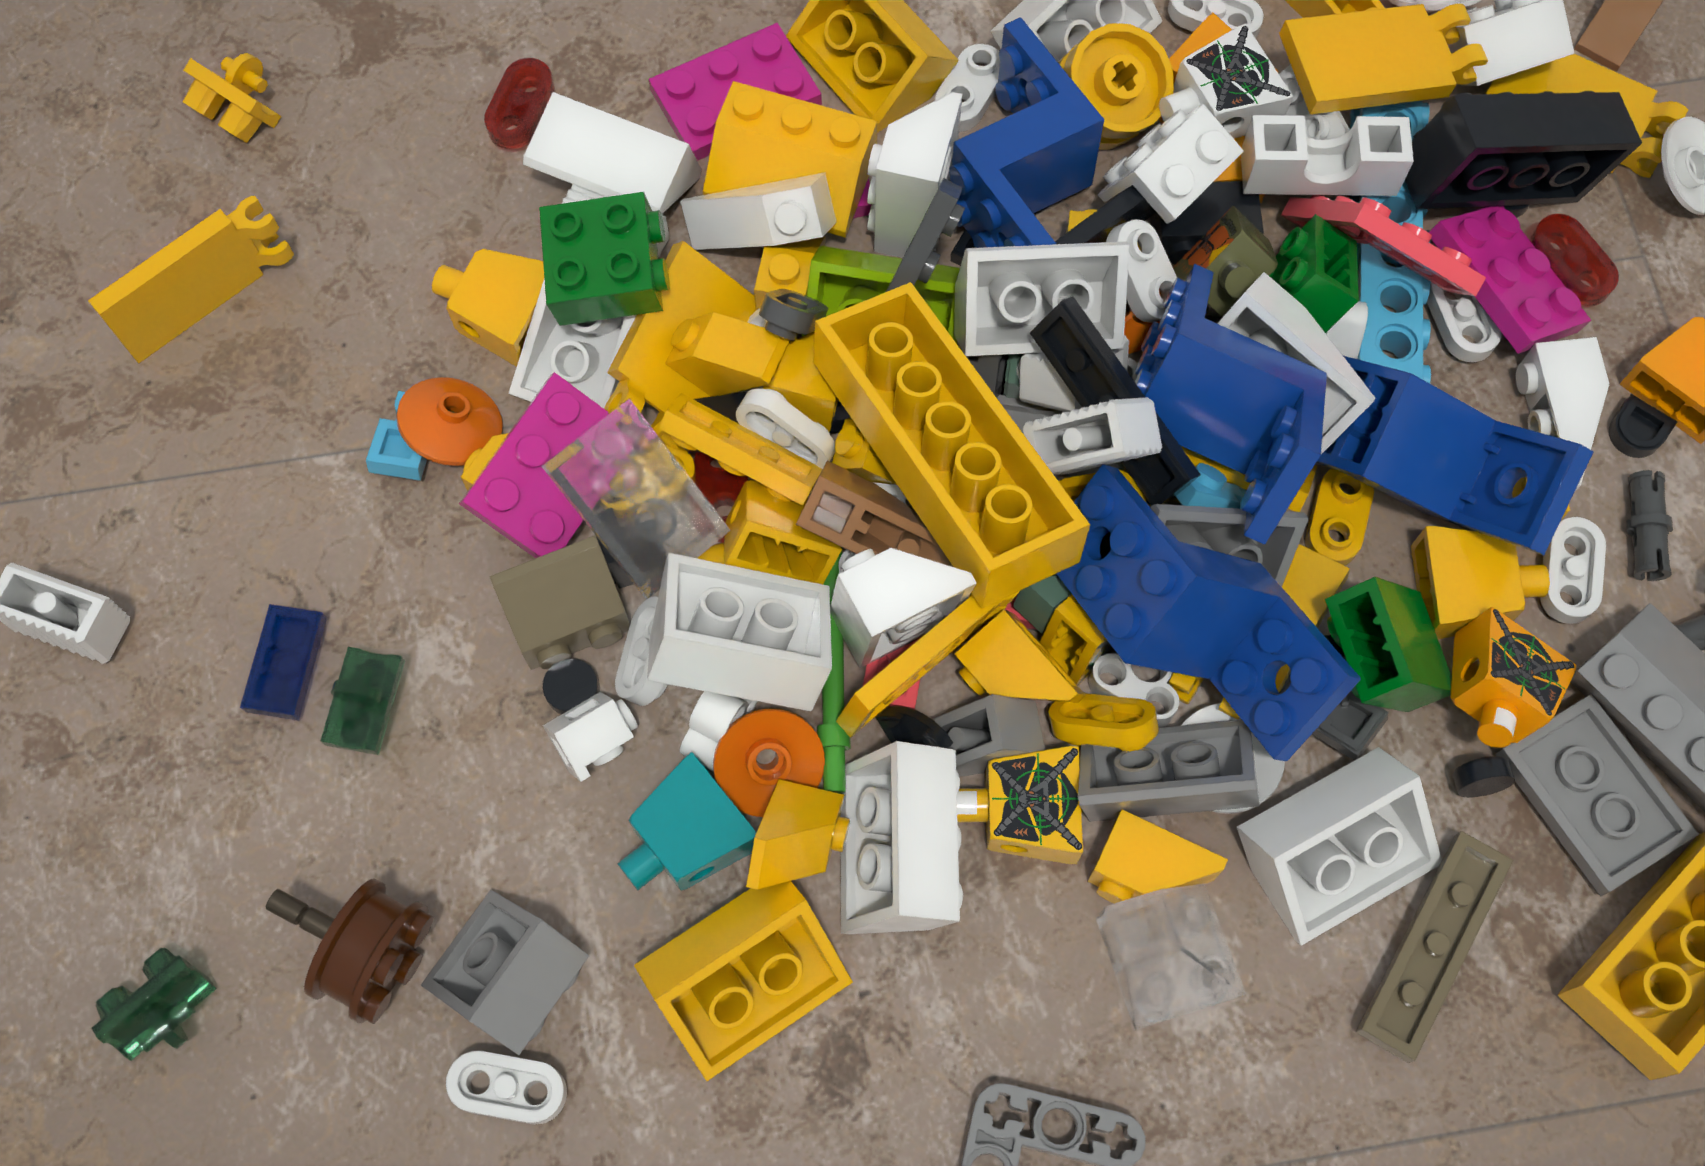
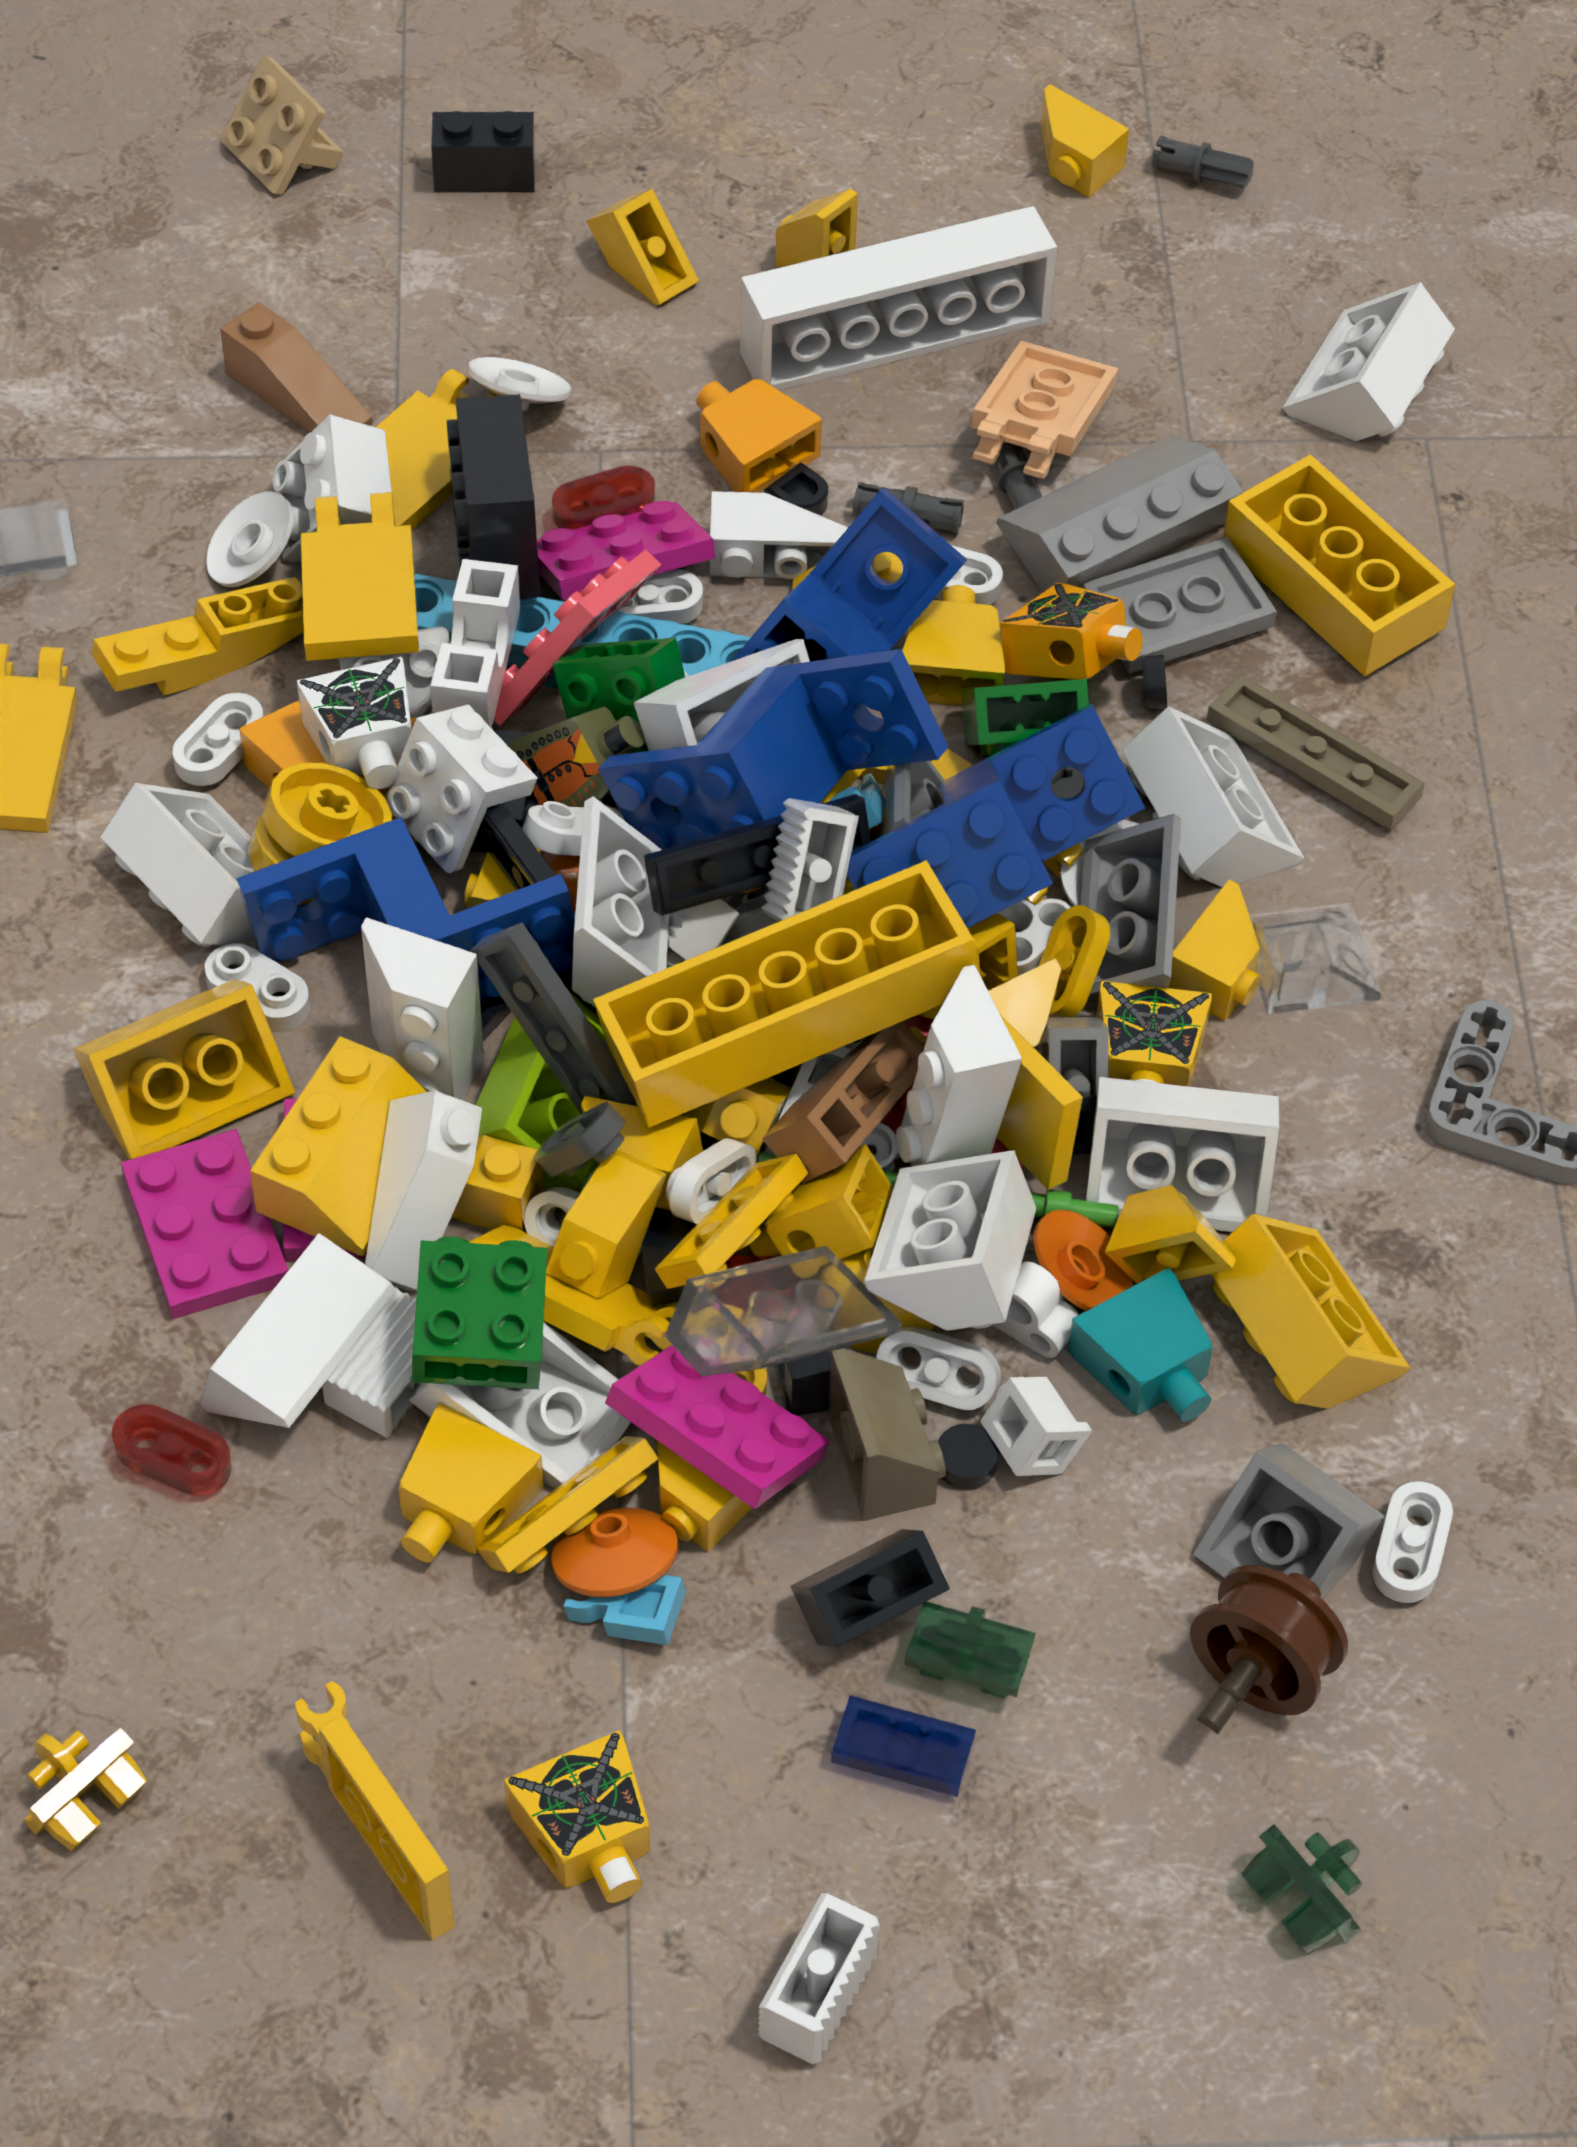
camera: 85 degrees left, 15 degrees down
none -> yellow plate [477,1436,659,1574]
none -> torso [504,1730,650,1903]
none -> black brick [790,1529,950,1647]

